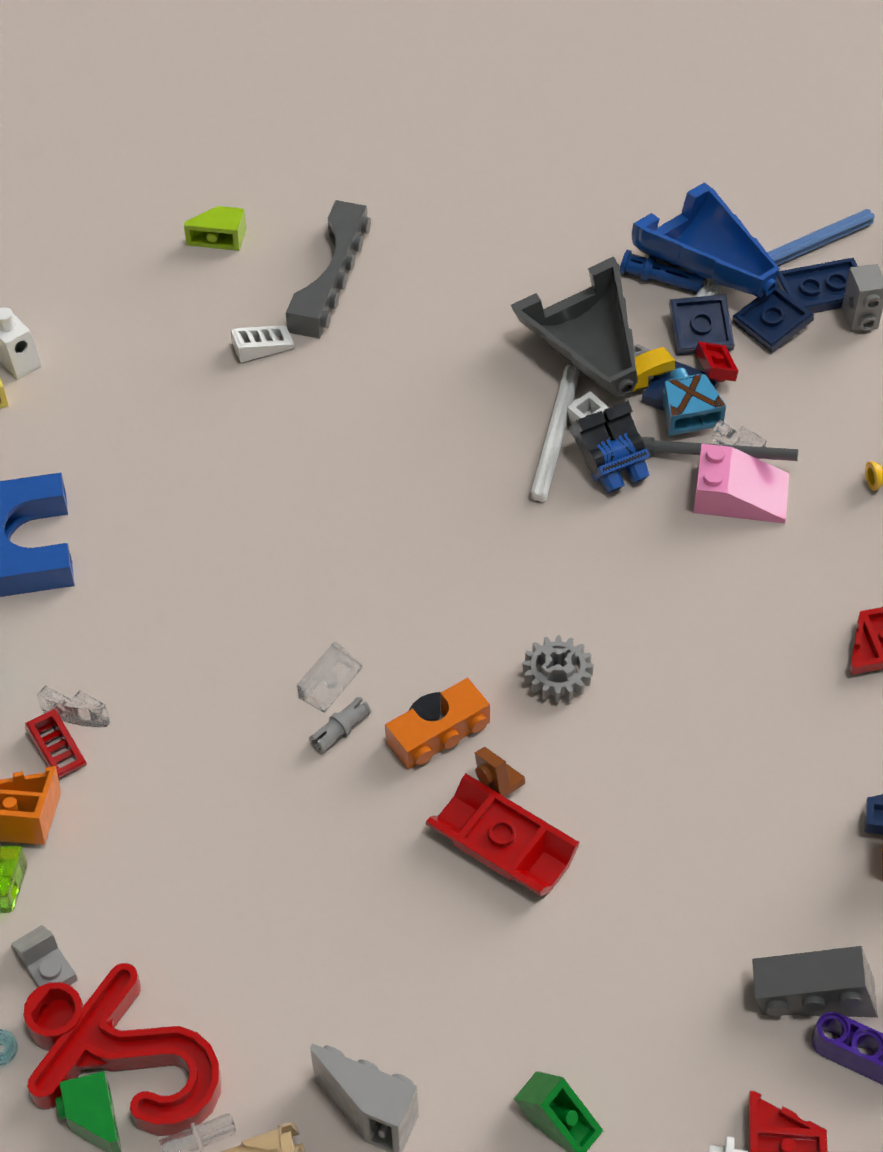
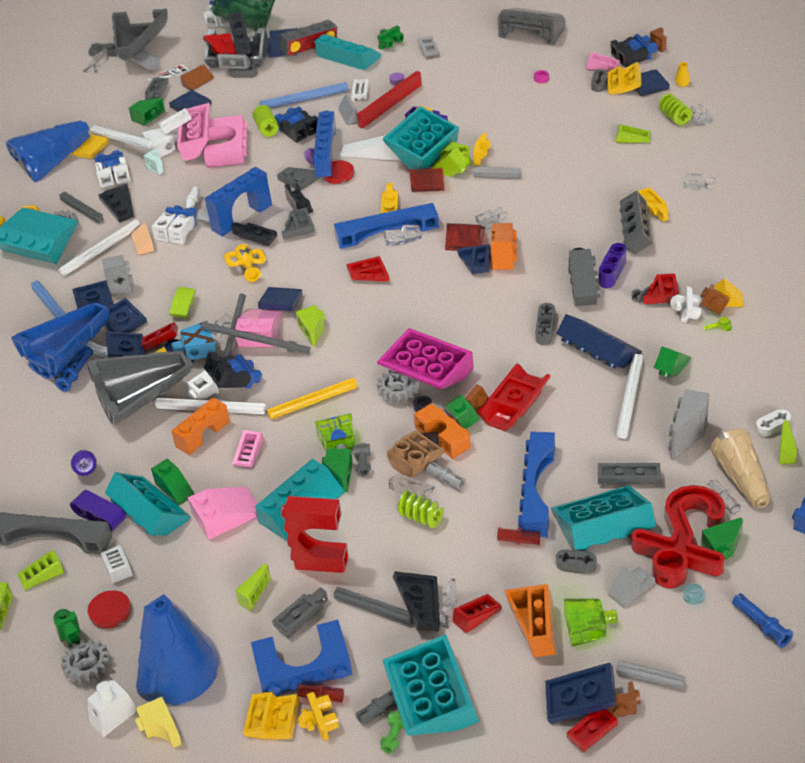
camera: 90 degrees left, 10 degrees down
none -> lime slope [17,550,64,590]
none -> green hips [53,609,81,648]
none -> light grey gear [61,639,111,685]
none -> dark purple beam [70,490,126,532]
none -> dark purple head [71,450,97,476]
none -> red tile [87,590,131,629]
none -> teal slope [105,472,191,537]
none -> blue cone [136,594,220,706]
none -> green slope [151,458,194,506]
none -> lime slope [169,287,196,319]
none -> orange arch [171,397,230,455]
none -> bright pink slope [188,486,258,540]
none -> dark grey bar [201,322,311,354]
none -> bright pink slope [232,430,264,468]
none -> lime slope [235,563,271,611]
none -> teal slope [255,458,344,541]
none -> dark blue tile [258,287,303,311]
none -> yellow axle [267,378,357,420]
none -> dark grey hinge [272,587,328,637]
none -> red arch [281,496,349,573]
none -> lime slope [296,304,326,346]
none -> clear neon green torso [315,413,355,451]
none -> green slope [322,449,353,492]
none -> dark grey axle [333,587,412,625]
none -> dark grey bar [354,443,371,476]
none -> dark pink slope [377,328,474,389]
none -> medium nougat slope [387,430,445,478]
none -> black wing [393,571,440,632]
none -> lime piece [397,490,444,528]
none -> black tile [413,396,432,412]
none -> green slope [442,395,479,429]
none -> clear red pin [497,527,541,546]
none -> blue arch [518,432,555,537]
none -> dark grey beam [535,303,555,345]
none -> teal slope [551,485,656,551]
none -> dark blue slope [556,314,642,369]
none -> dark grey beam [556,549,597,574]
none -> dark grey plate [598,463,661,484]
none -> white axle [617,354,643,439]
none -> dark grey hand [631,286,650,303]

